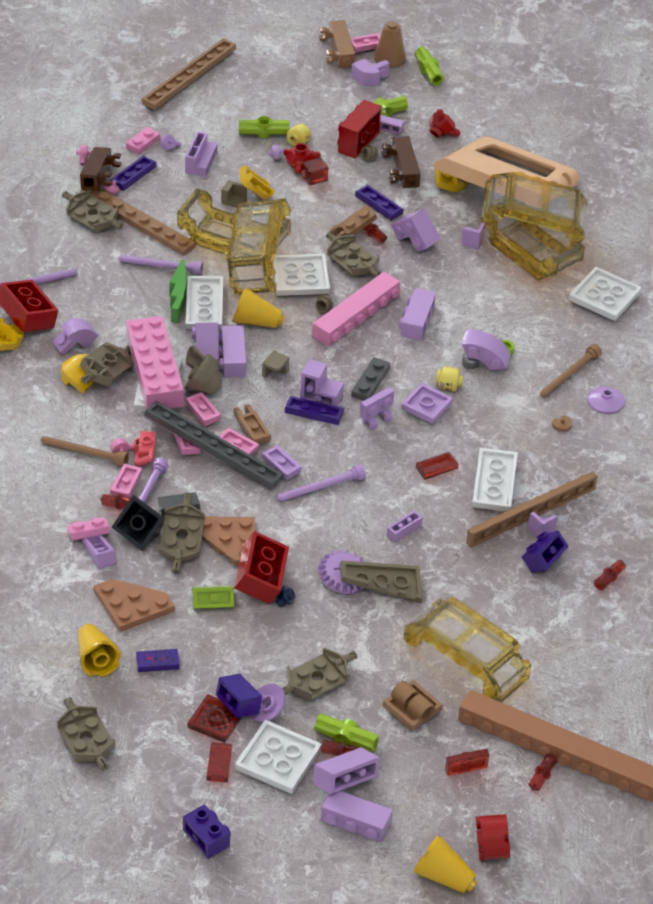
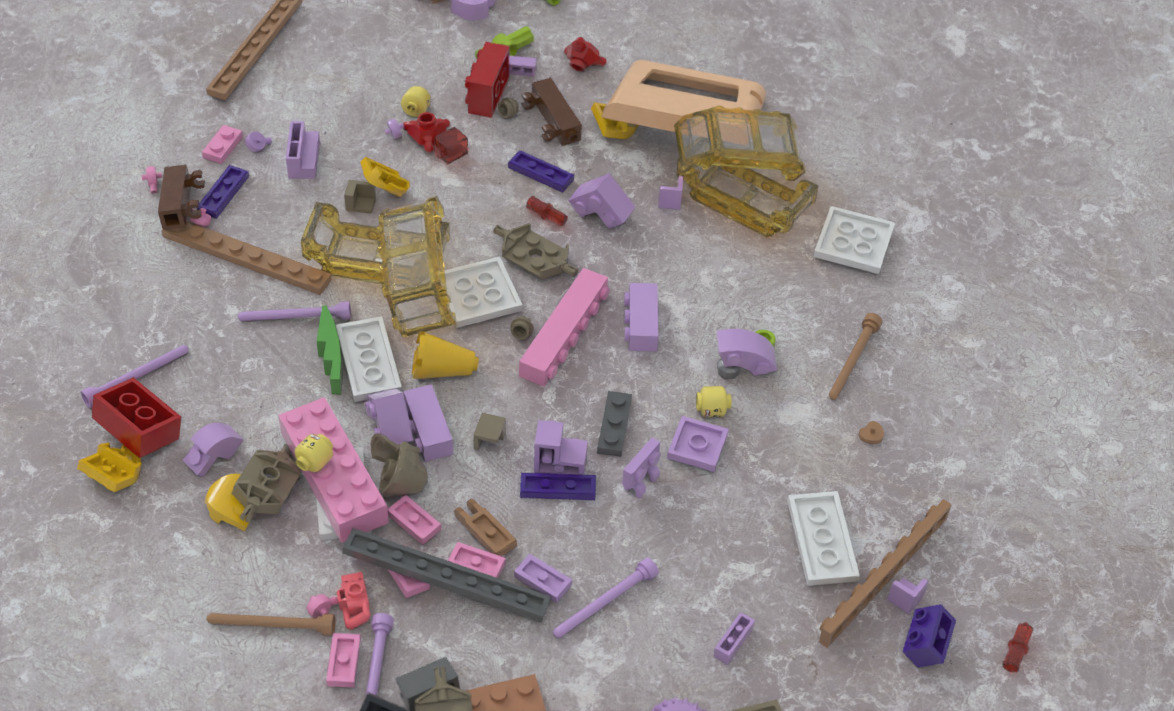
camera: 15 degrees left, 5 degrees up
dark tan plate [62,190,123,232] -> none
clear red axle [100,494,131,510] -> none
lime piece [239,116,289,138] -> none
medium nougat hinge [329,205,377,237] -> none
clear red tile [415,452,459,480] -> none
lavender dish [588,386,625,414] -> none
none -> light yellow head [295,434,333,472]

